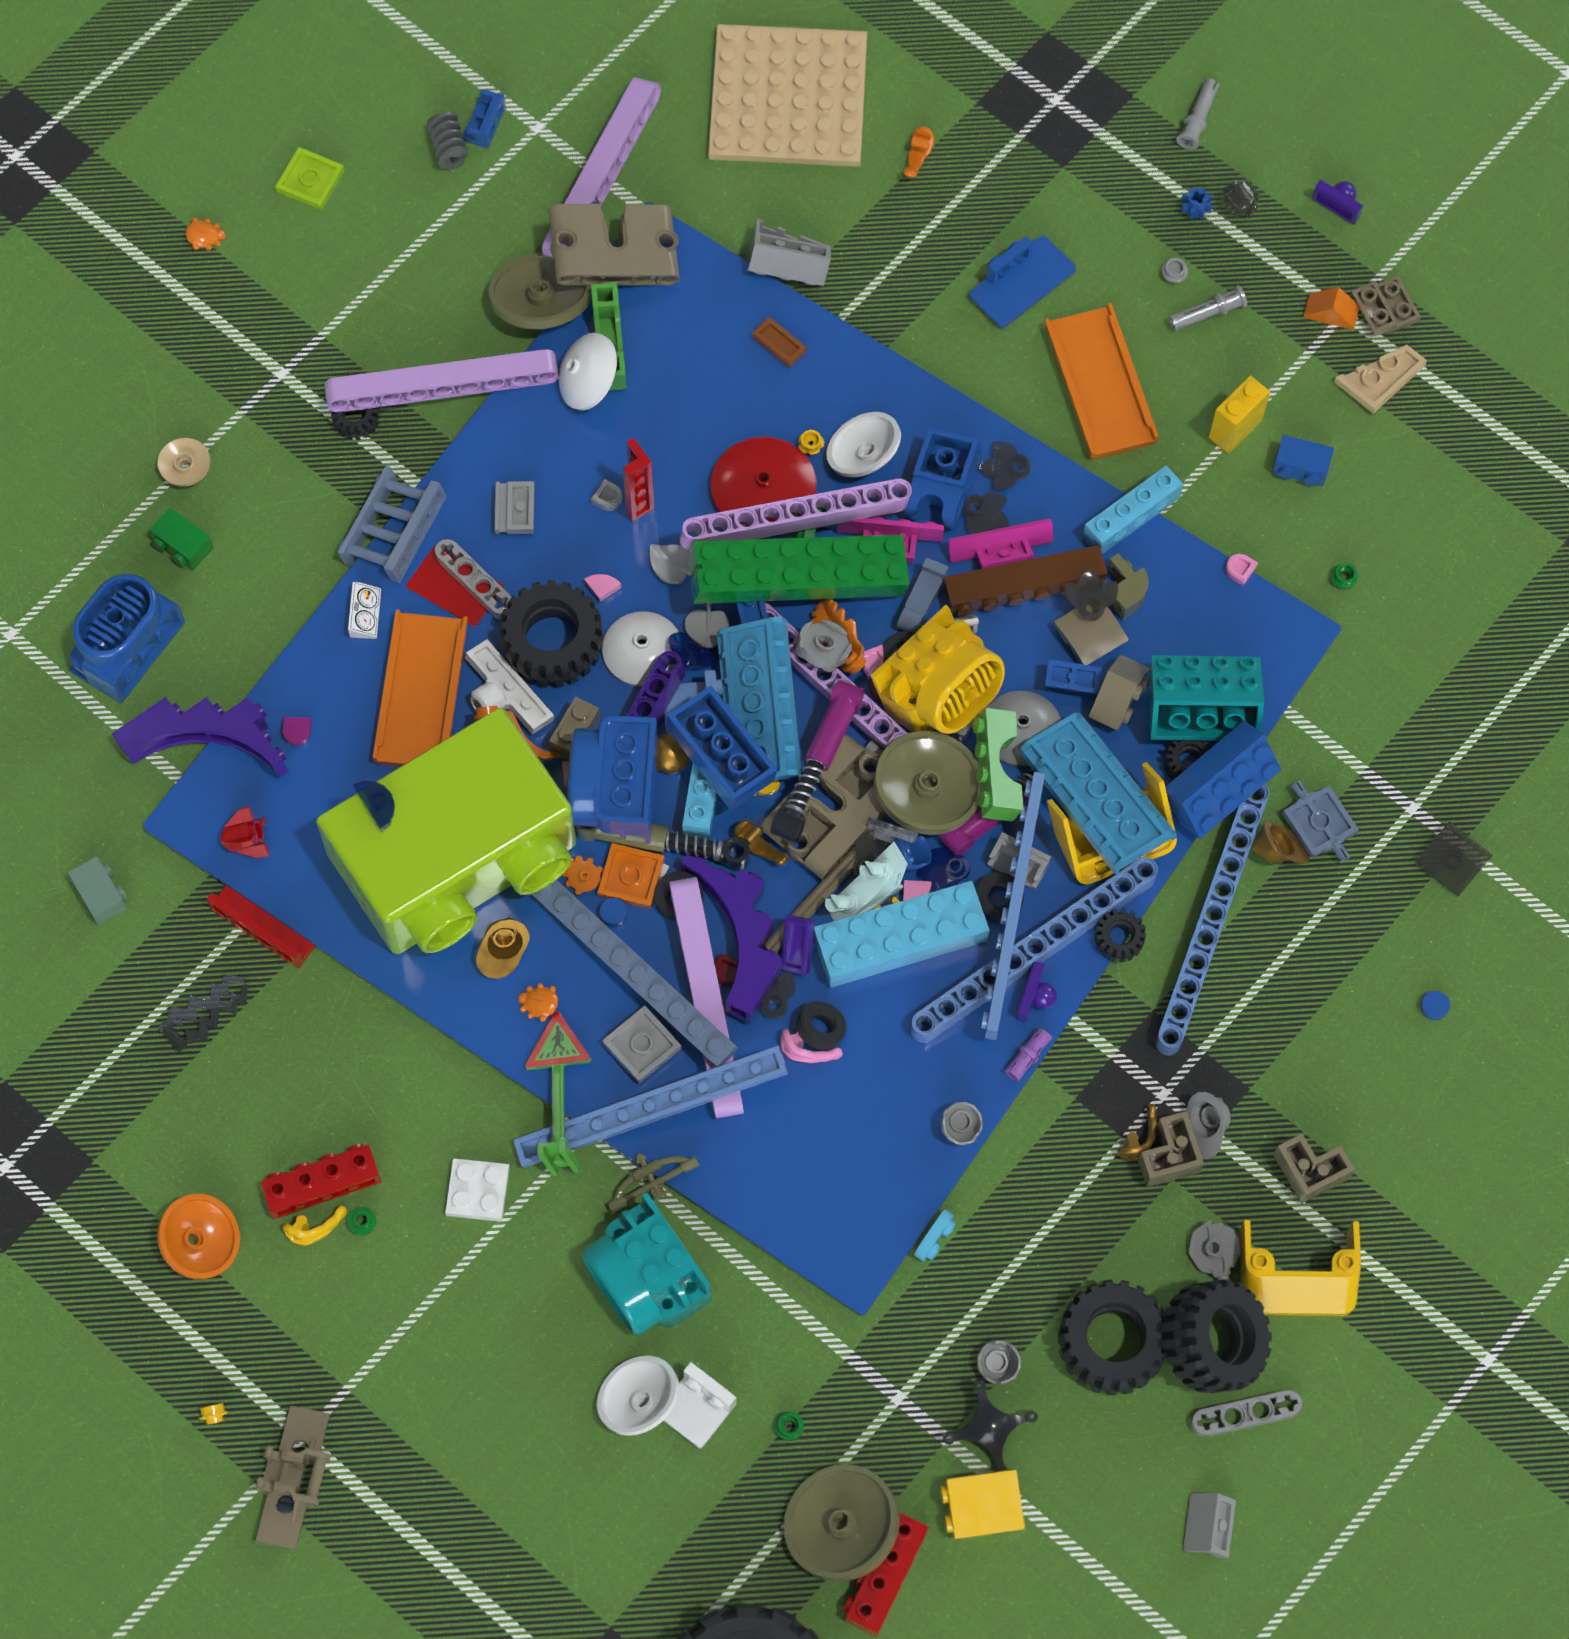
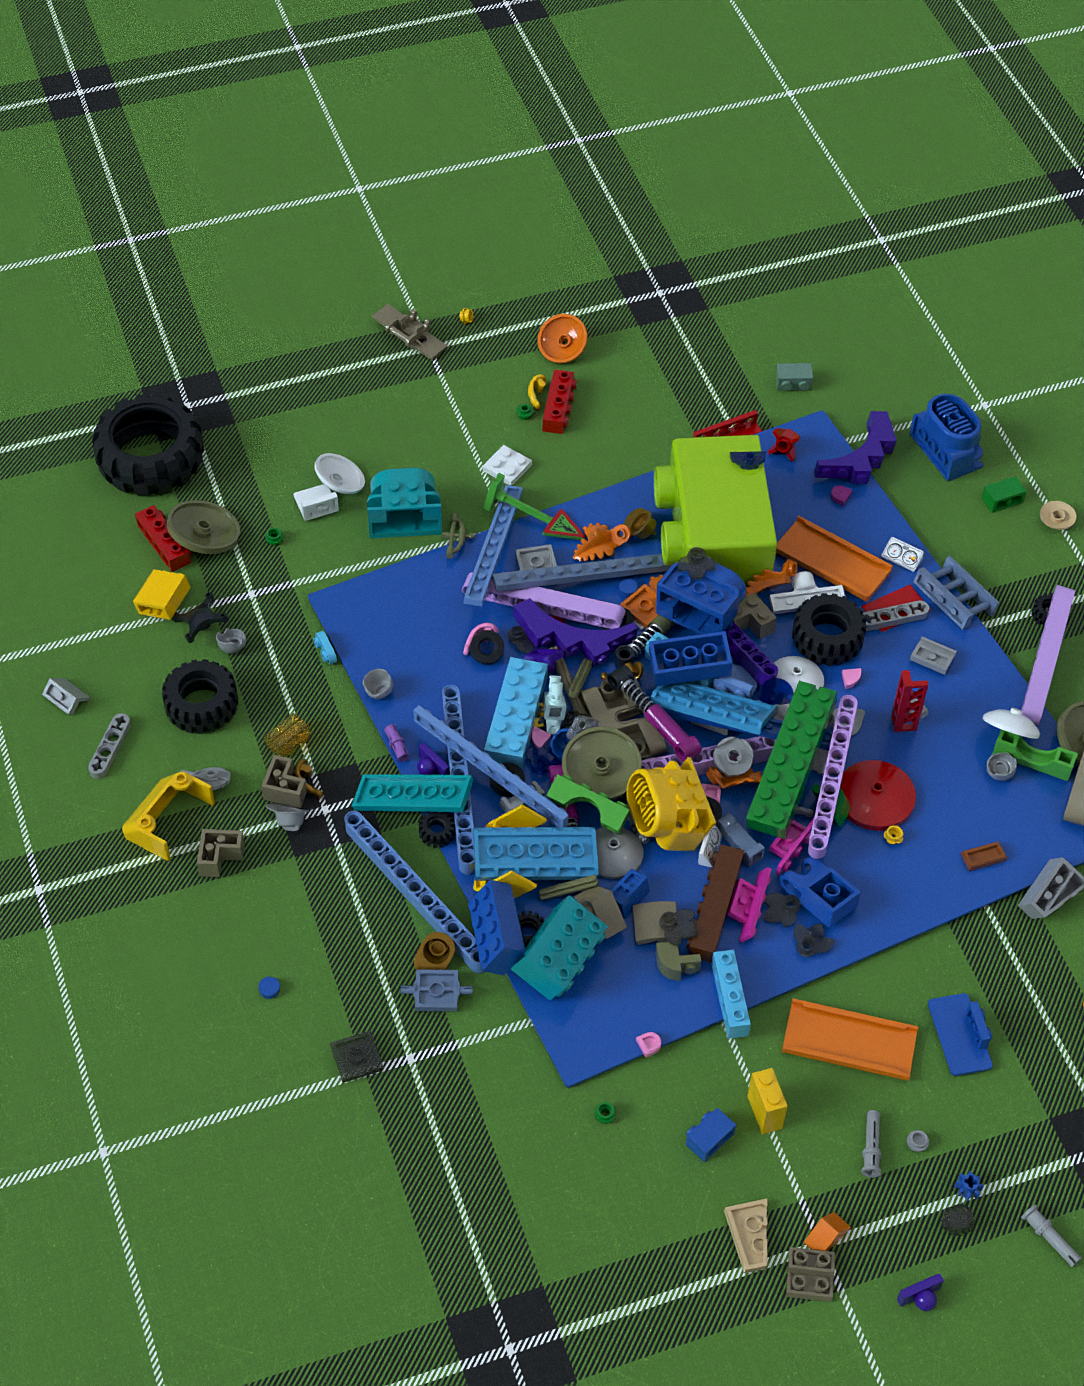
camera: 120 degrees right, 15 degrees down
piece [159,974,247,1052] -> none
white dish [827,412,901,477] -> none
black tyre [1161,1279,1272,1393] -> none
none -> clear yellow brick [264,713,310,757]
none -> teal plate [352,774,473,812]
none -> olive axle [539,875,598,901]
none -> olive axle [568,658,593,698]
none -> orange plant [573,524,631,562]
none -> clear smoke plate [677,547,715,580]
none -> light grey hair [987,752,1017,781]

